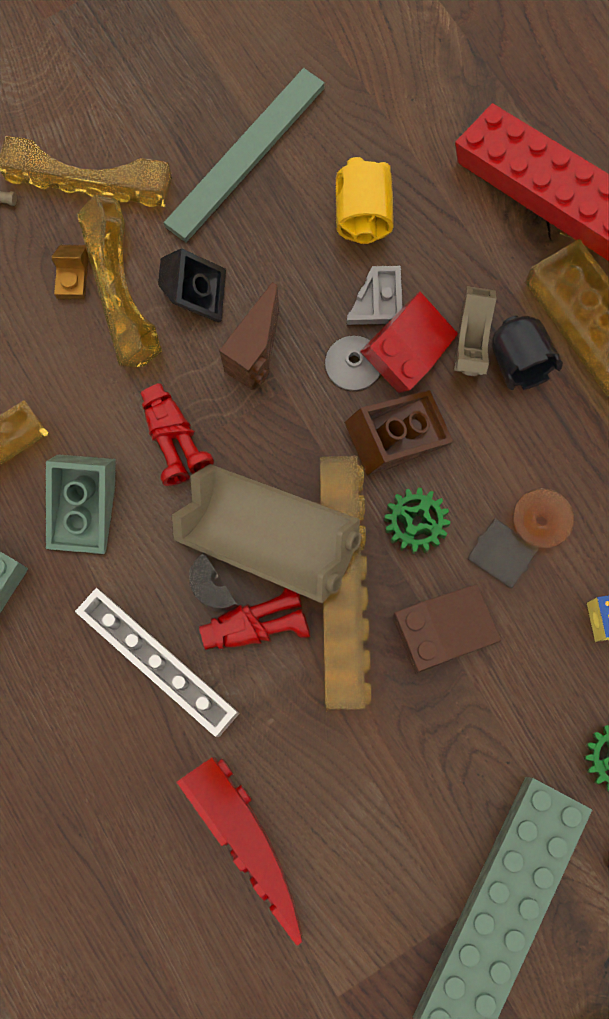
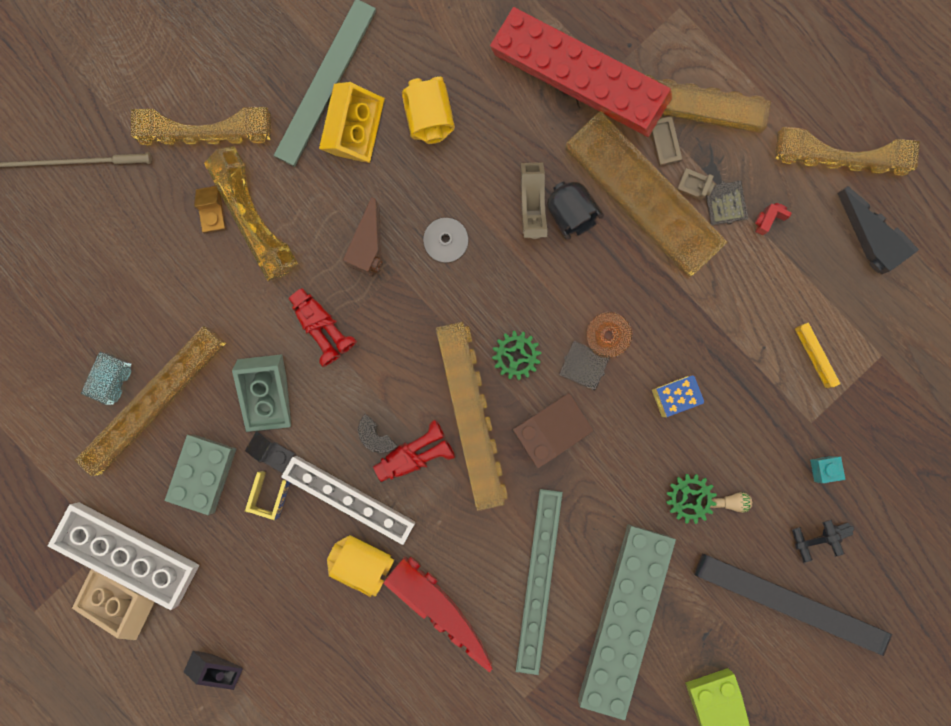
camera: 10 degrees left, 10 degrees up
black slope [158,248,226,322] -> none
dark tan cylinder [172,464,361,603] -> none
reddish brown slope [344,390,453,476] -> none
light grey wing [347,266,402,325] -> none
red slope [360,291,458,393] -> none
none -> black slope [245,431,296,473]
none -> light yellow piece [245,471,291,520]
none -> yellow slope [319,82,385,163]
none -> yellow cylinder [327,535,394,597]
none -> sand green tile [516,489,563,675]

